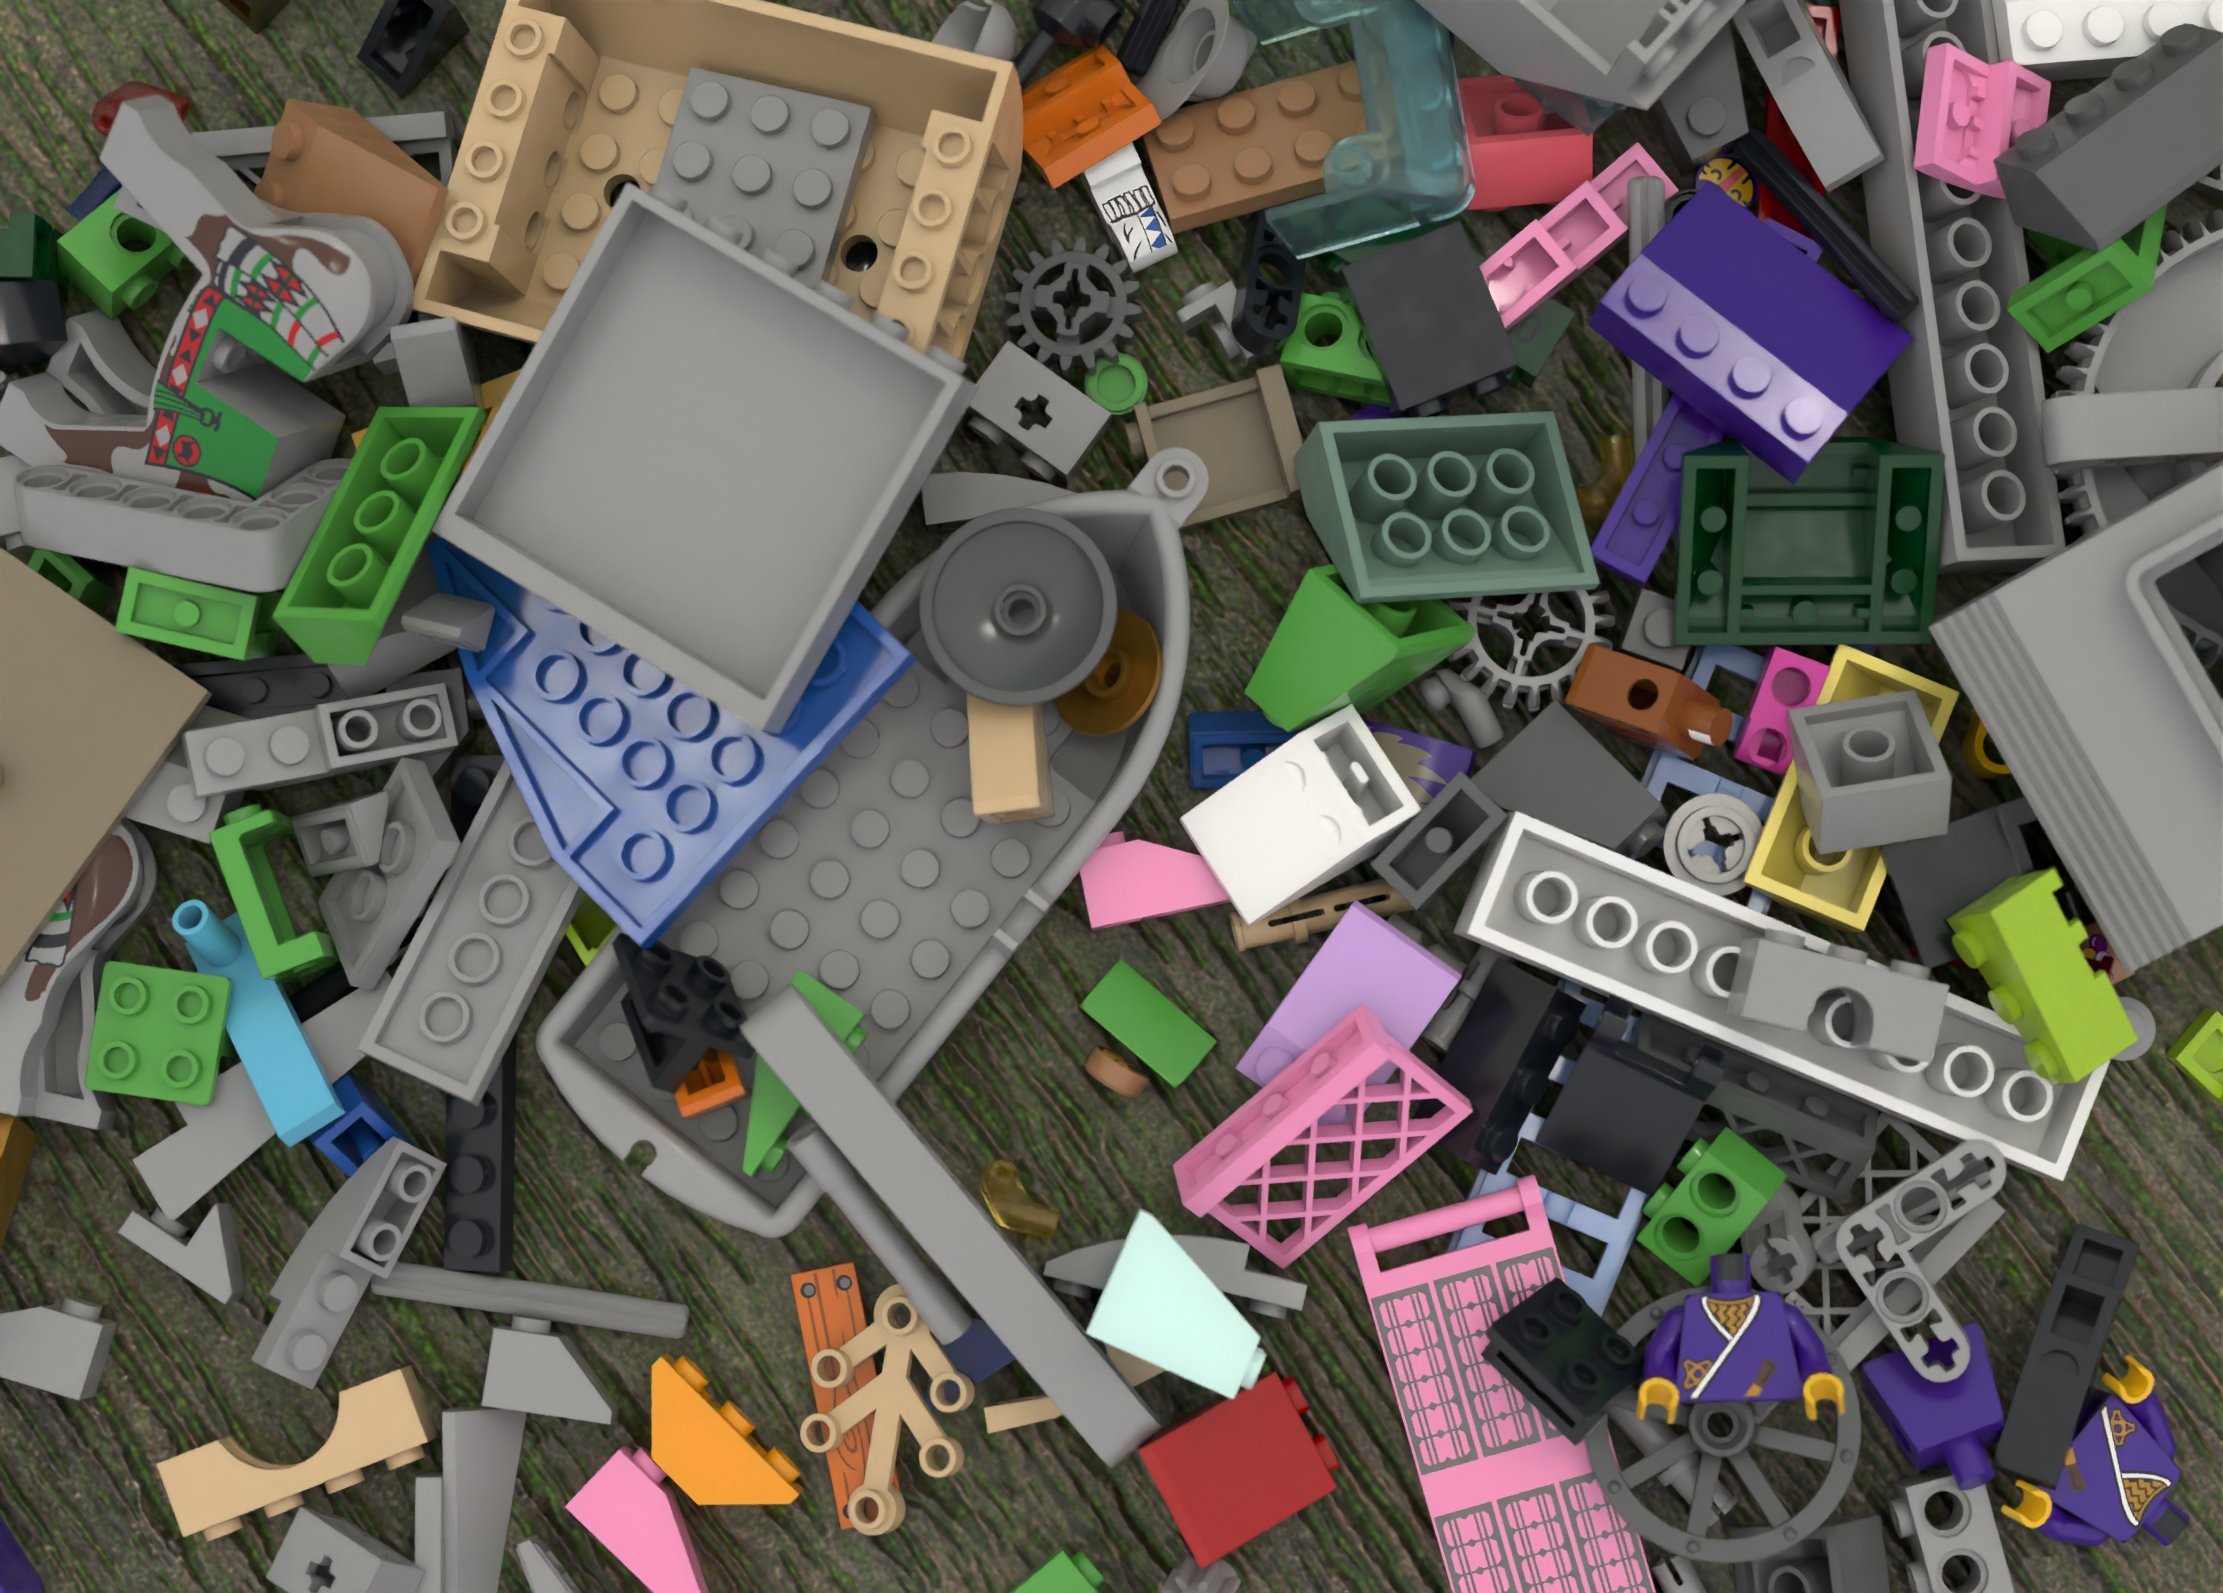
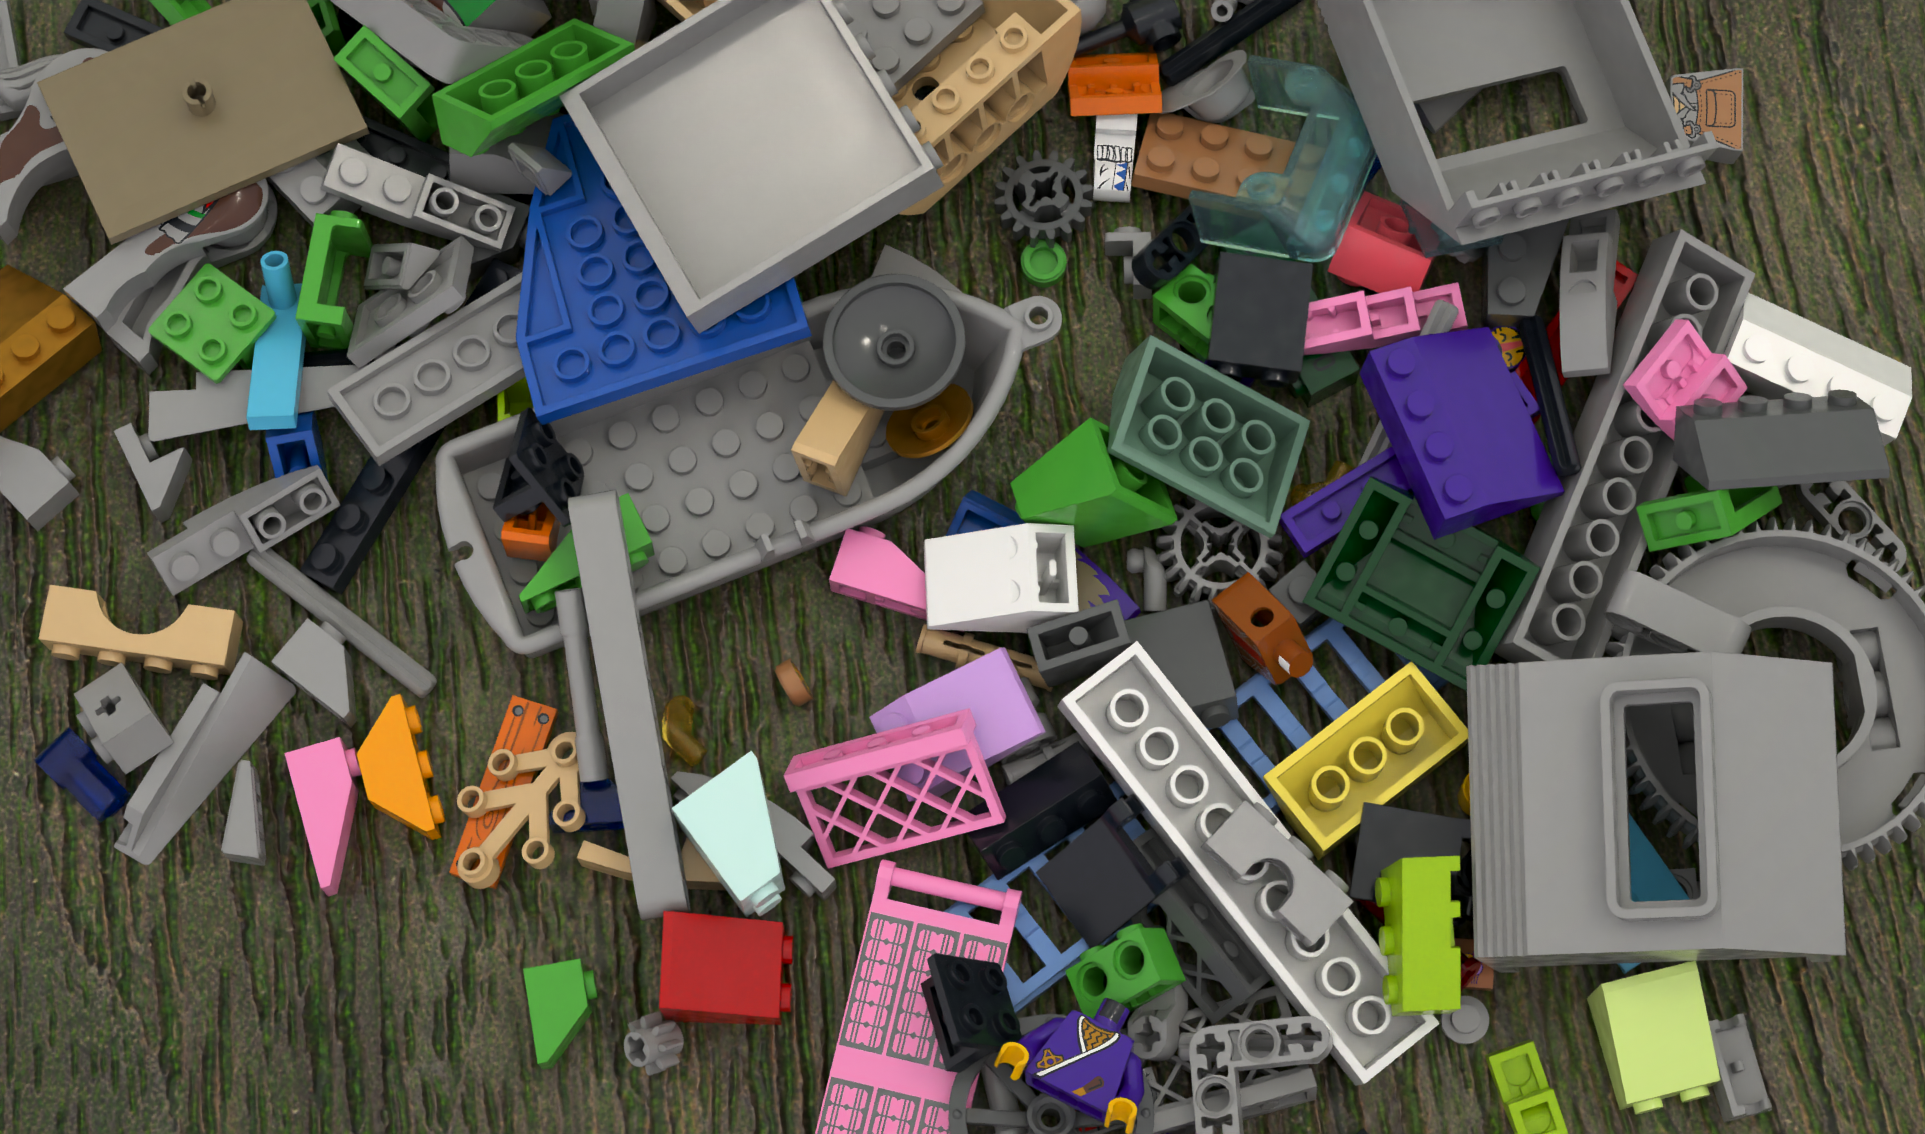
camera: 30 degrees right, 10 degrees down
light grey brick [965,340,1112,485] -> none
bright green slope [1079,958,1218,1090] -> none
dark tan panel [1124,363,1303,531] -> none
light grey gear [1662,793,1763,896] -> none
dark pink leg [1733,646,1831,776] -> none
light grey slope [1788,689,1952,855] -> none

